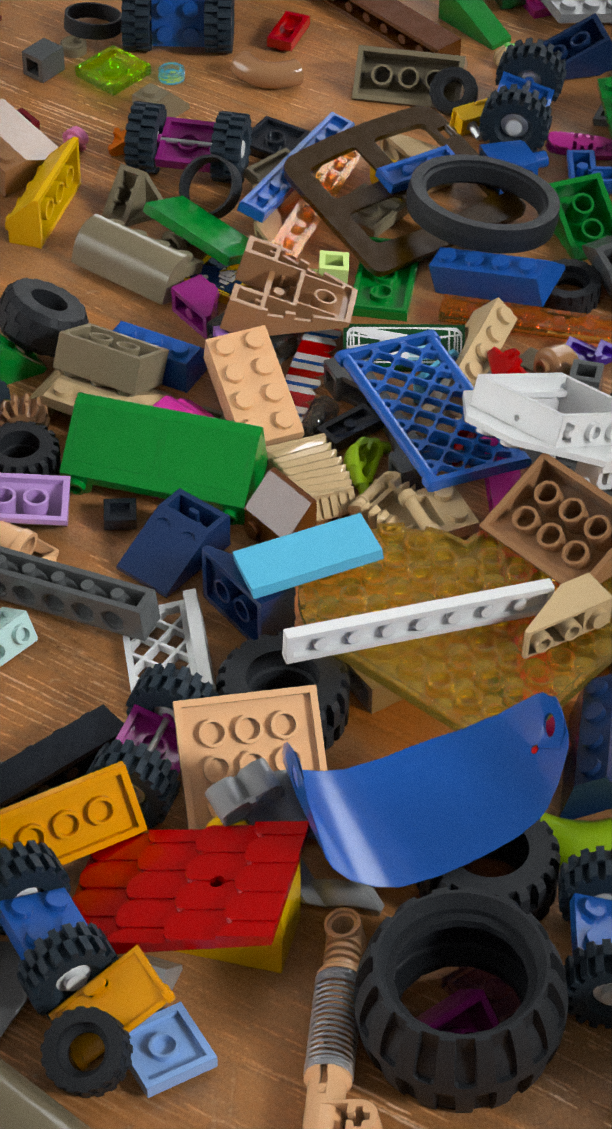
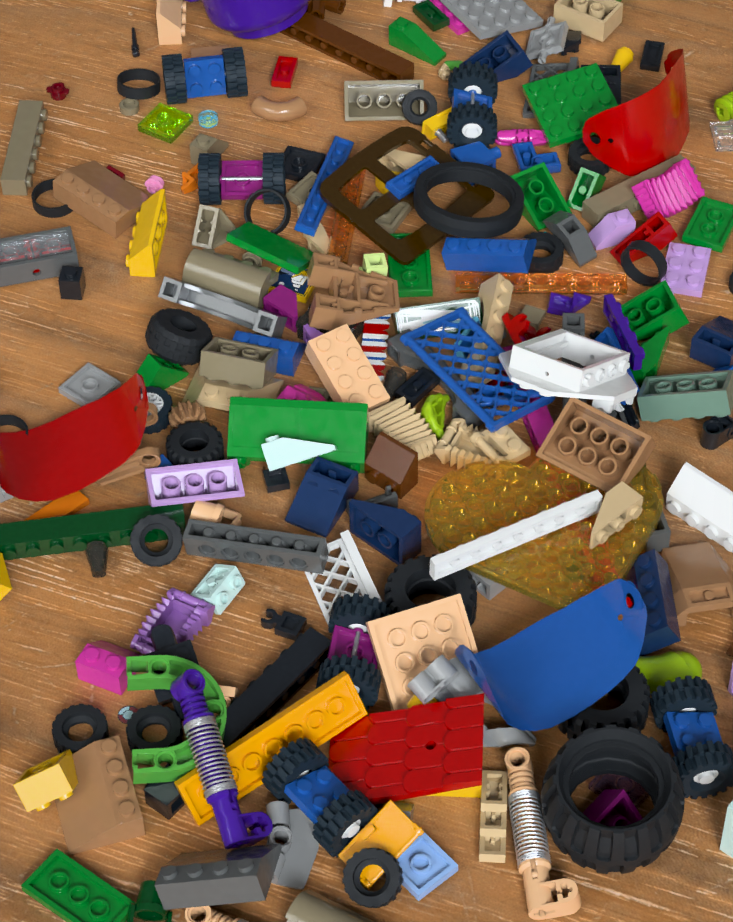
camera: 10 degrees left, 5 degrees up
dark grey brick [22,38,65,83] -> none
medium azure tile [232,512,384,599] -> none
medium nougat head [533,343,579,376] -> none
none -> arch [158,276,287,338]
none -> light aqua slope [261,435,337,471]
none -> black plate [261,609,307,641]
none -> tan slope [479,770,508,863]

